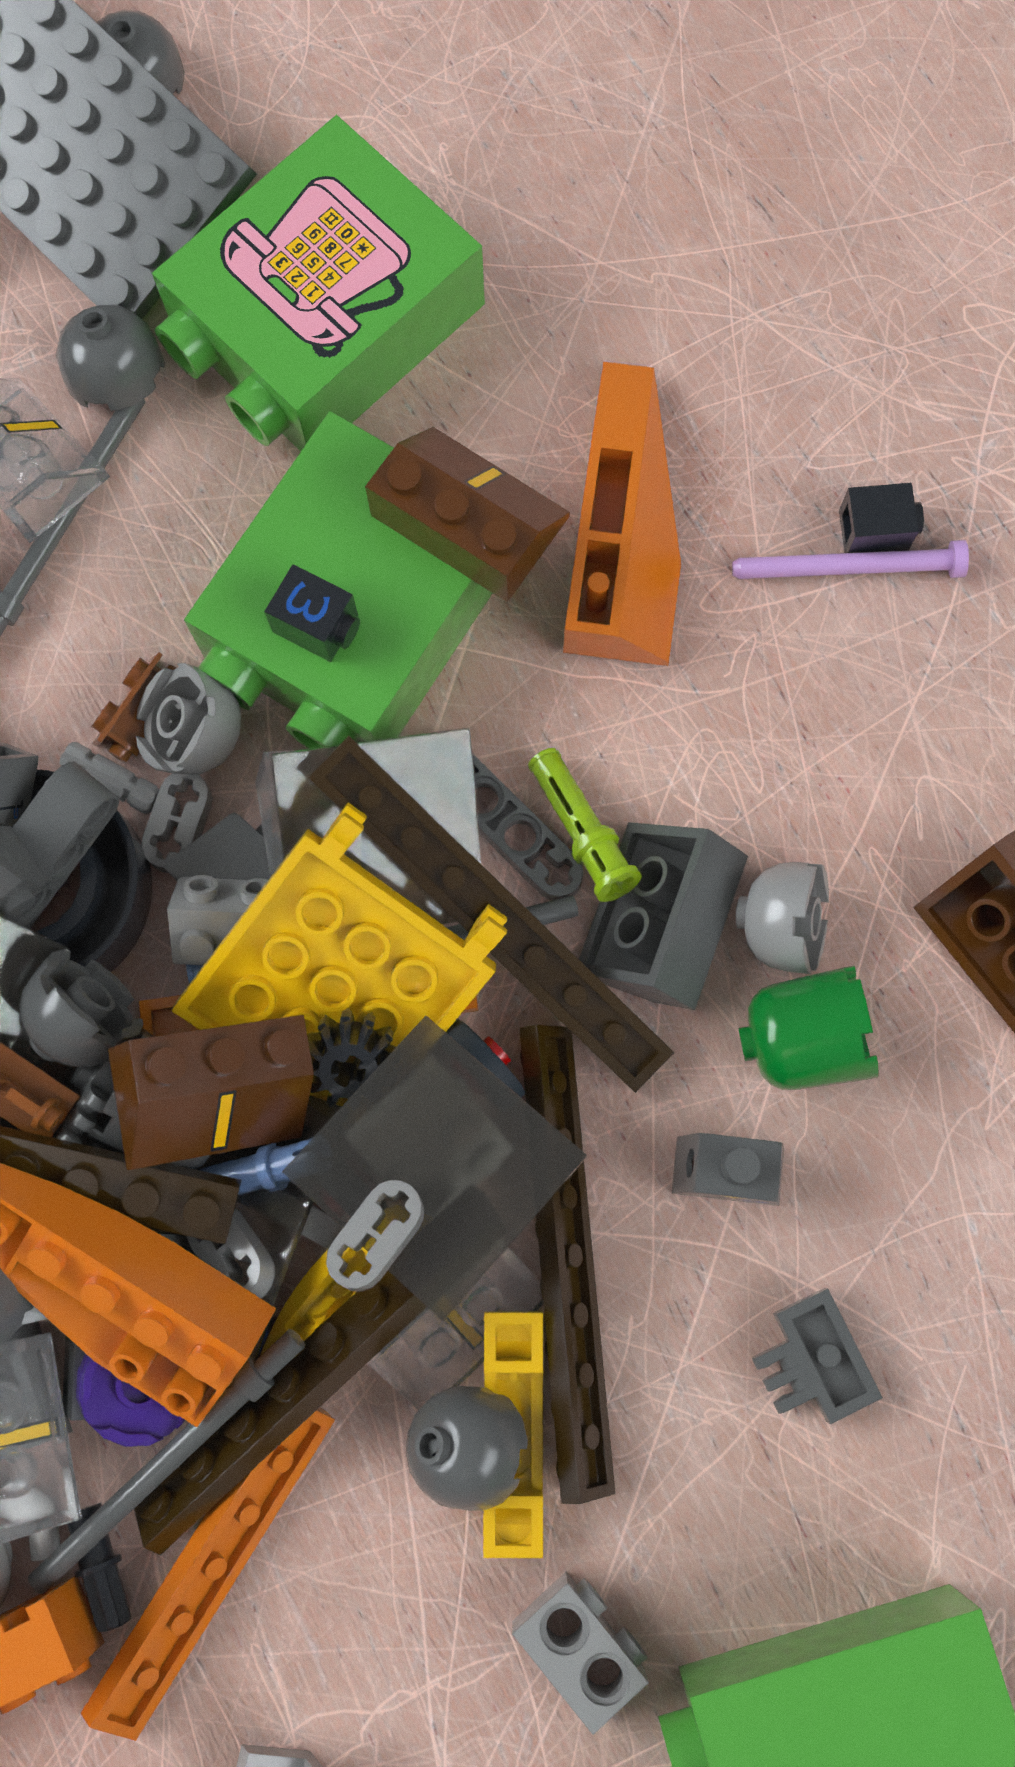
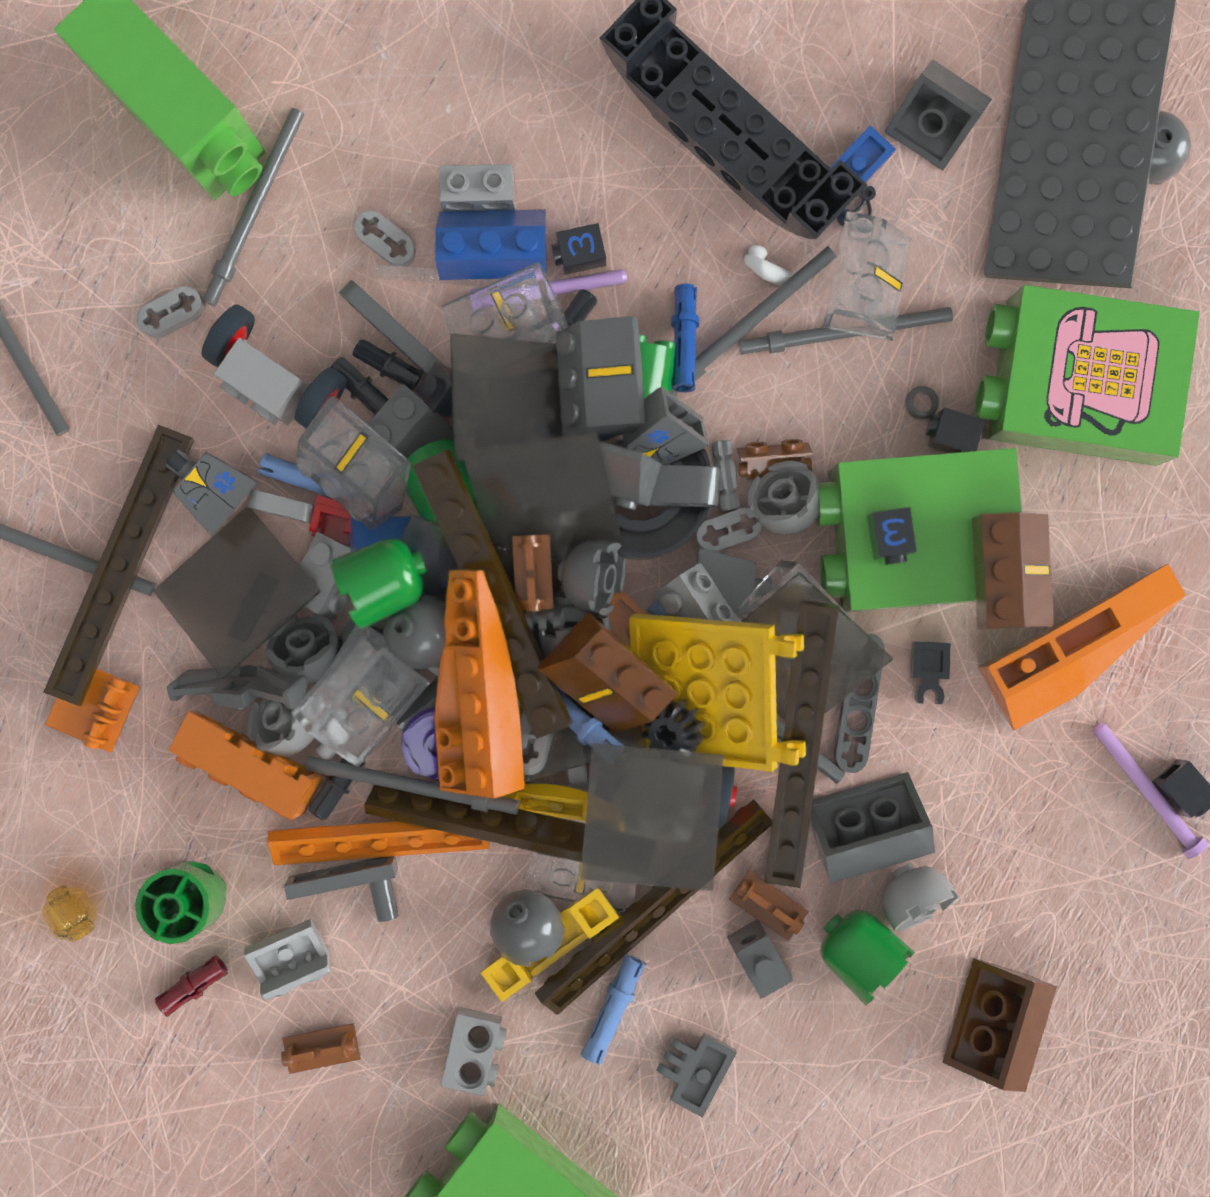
camera: 55 degrees right, 10 degrees up
dark grey cylinder [56,304,165,411] -> none
light grey beam [326,1180,424,1291] -> none
lime pin [528,748,642,902] -> none
none -> dark grey piece [284,856,399,922]
none -> medium blue pin [581,954,646,1065]
none -> dark orange hinge [729,869,809,941]
none -> dark grey piece [906,386,939,419]
none -> black plate [911,642,951,704]
none -> black brick [925,407,986,453]

